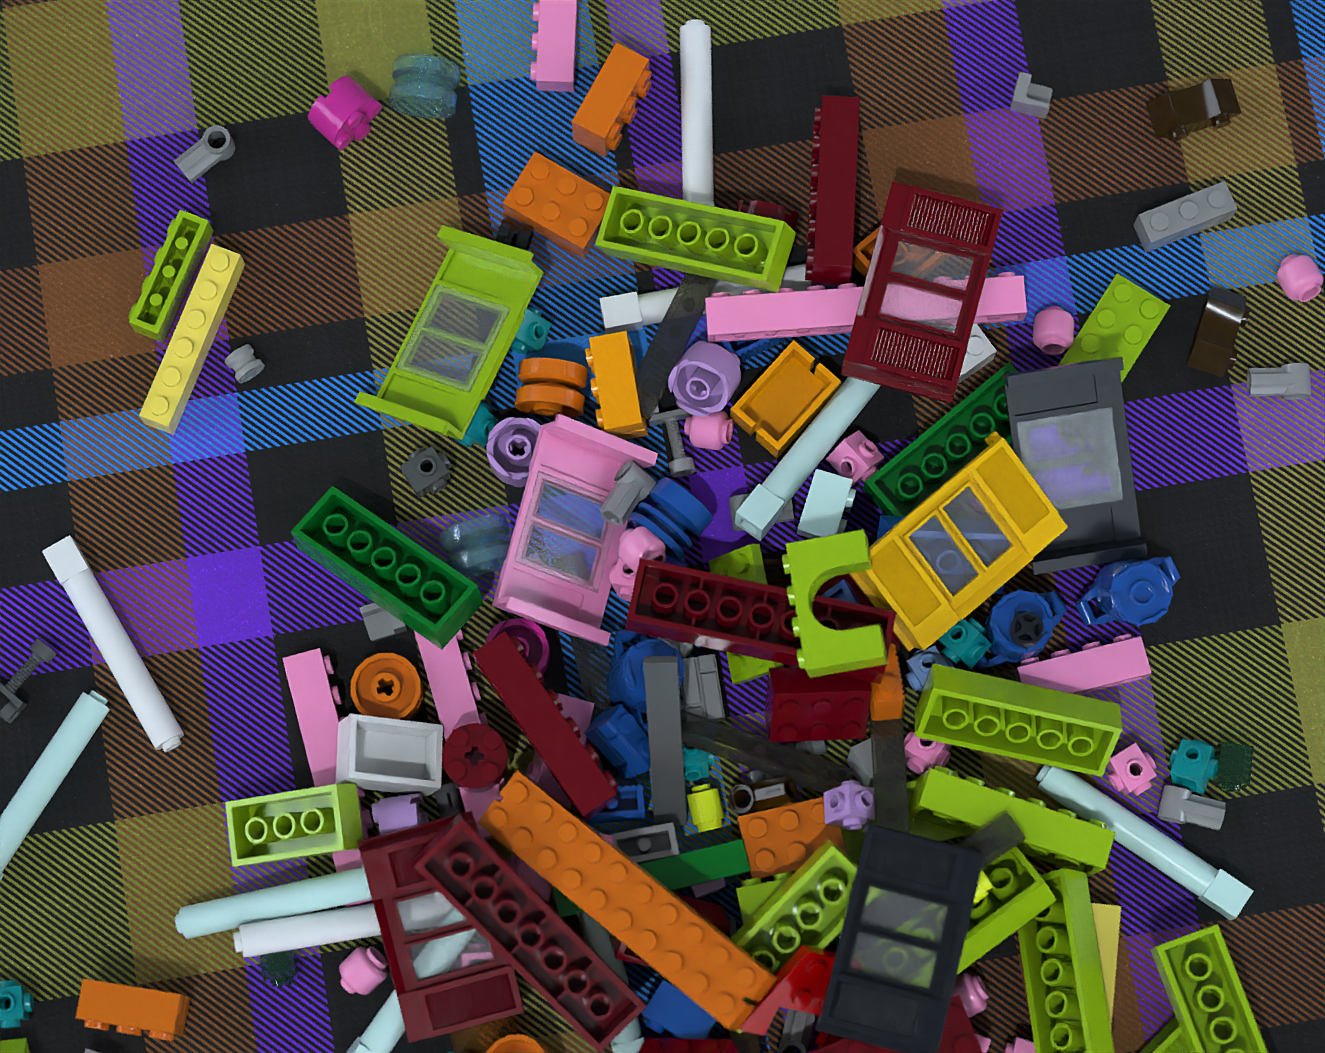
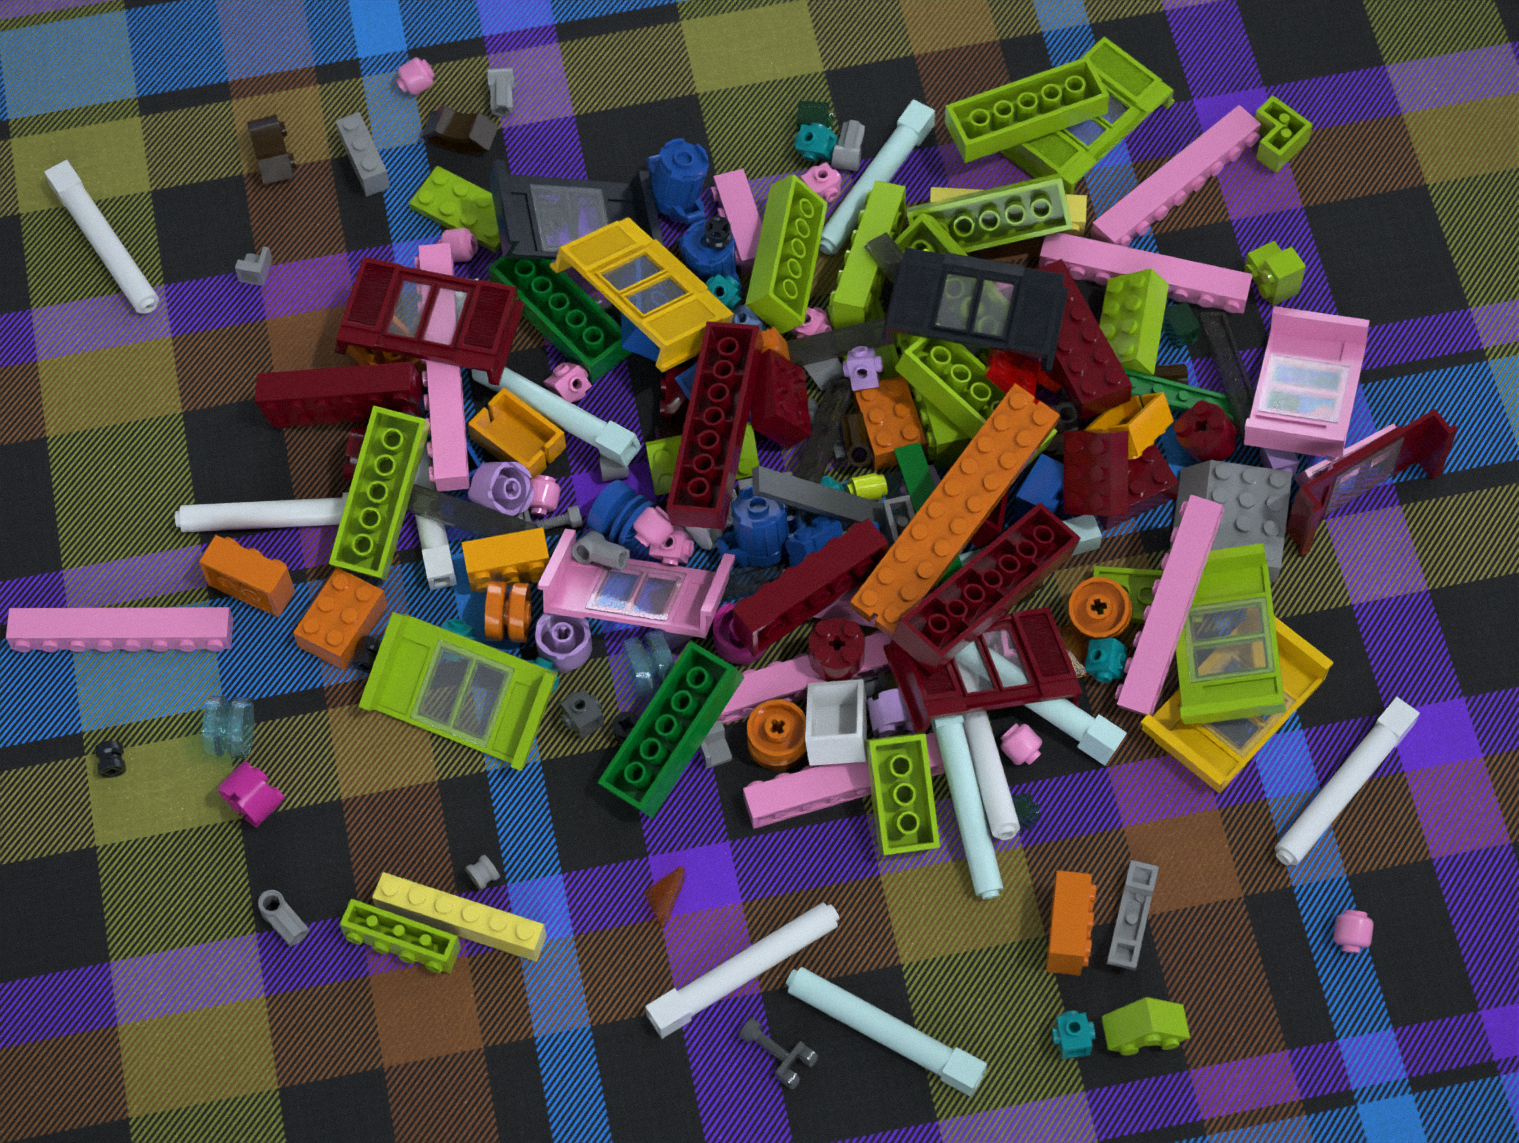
camera: 90 degrees left, 15 degrees down
lime arch [782,529,888,678] -> none
light aqua brick [797,469,856,539] -> none
none -> black wheel [612,712,639,745]
none -> clear orange slope [644,867,686,929]

